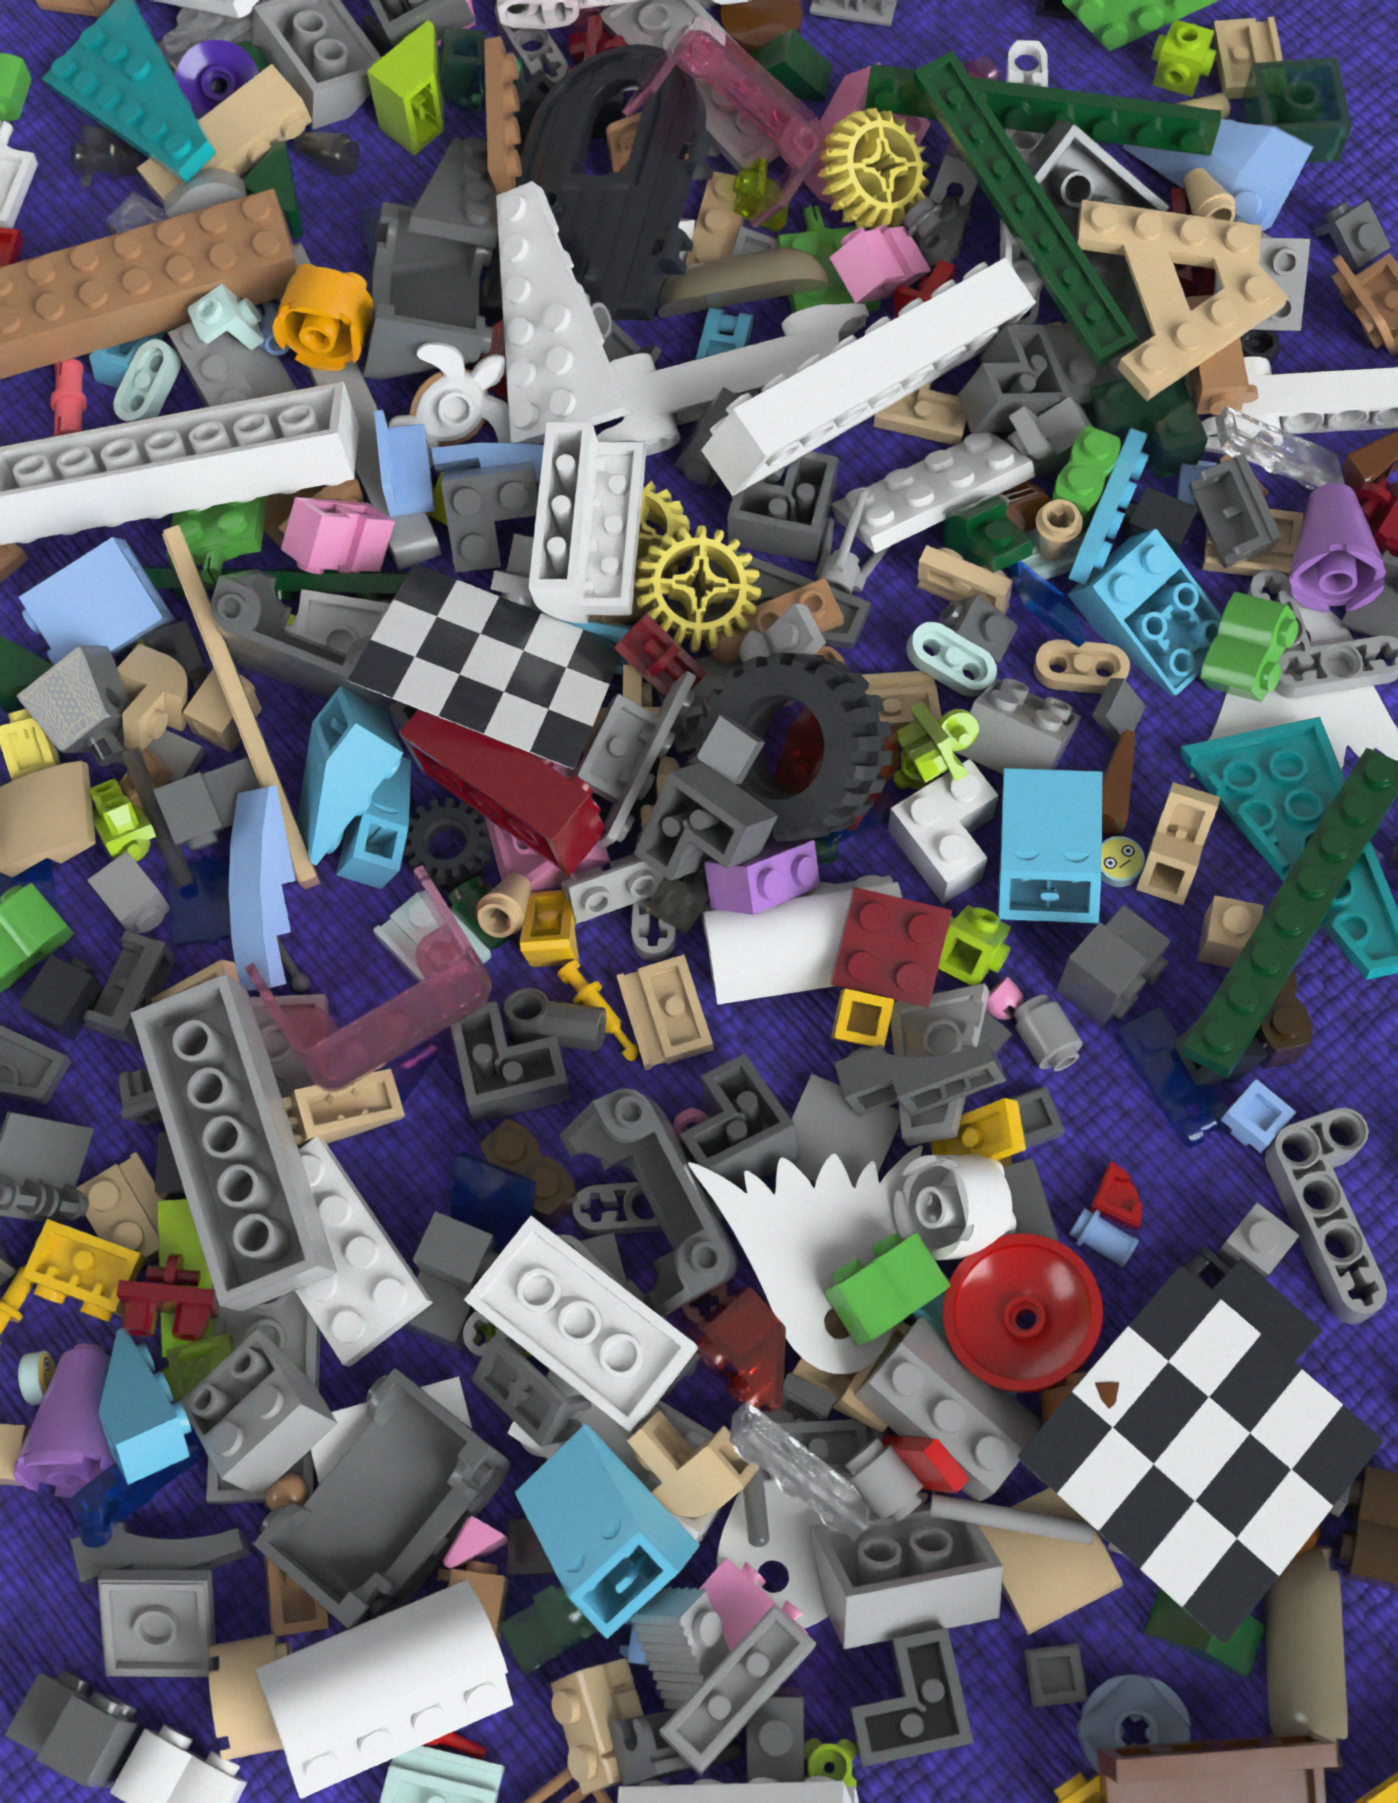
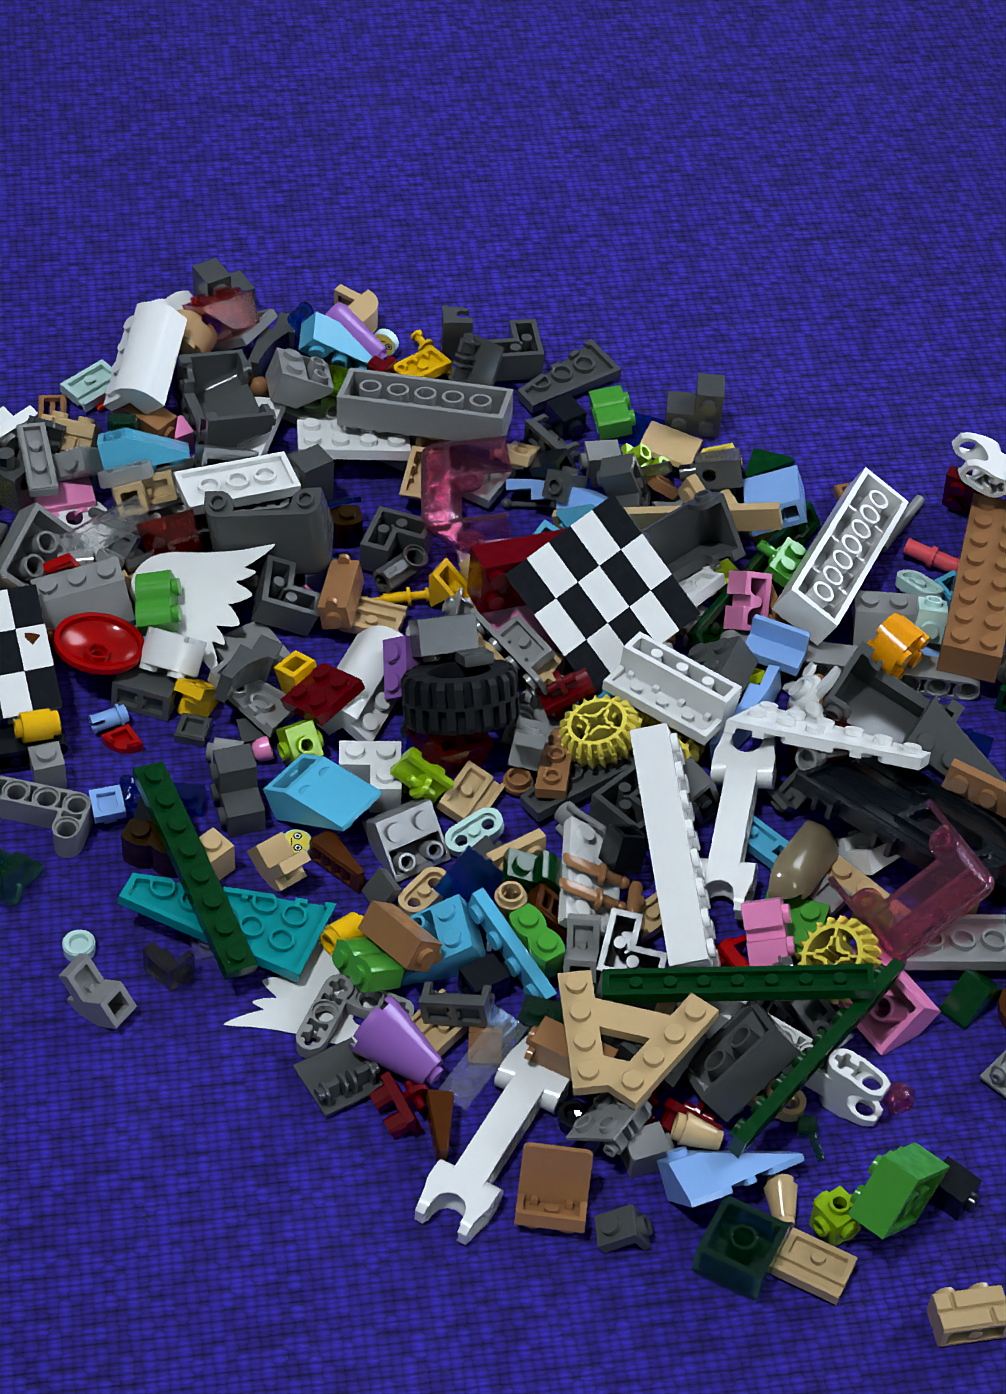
camera: 115 degrees right, 20 degrees down
none -> yellow brick [13,708,61,743]
none -> light grey tile [94,548,126,570]
none -> light grey beam [97,460,154,489]
none -> clear red slope [182,286,260,331]
none -> medium nougat brick [317,554,364,629]
none -> yellow brick [320,912,366,955]
none -> medium nougat brick [358,900,443,972]
none -> black brick [528,448,578,480]
none -> dark grey bracket [542,466,588,503]
none -> medium nougat piece [559,853,644,913]
none -> black brick [598,823,649,876]

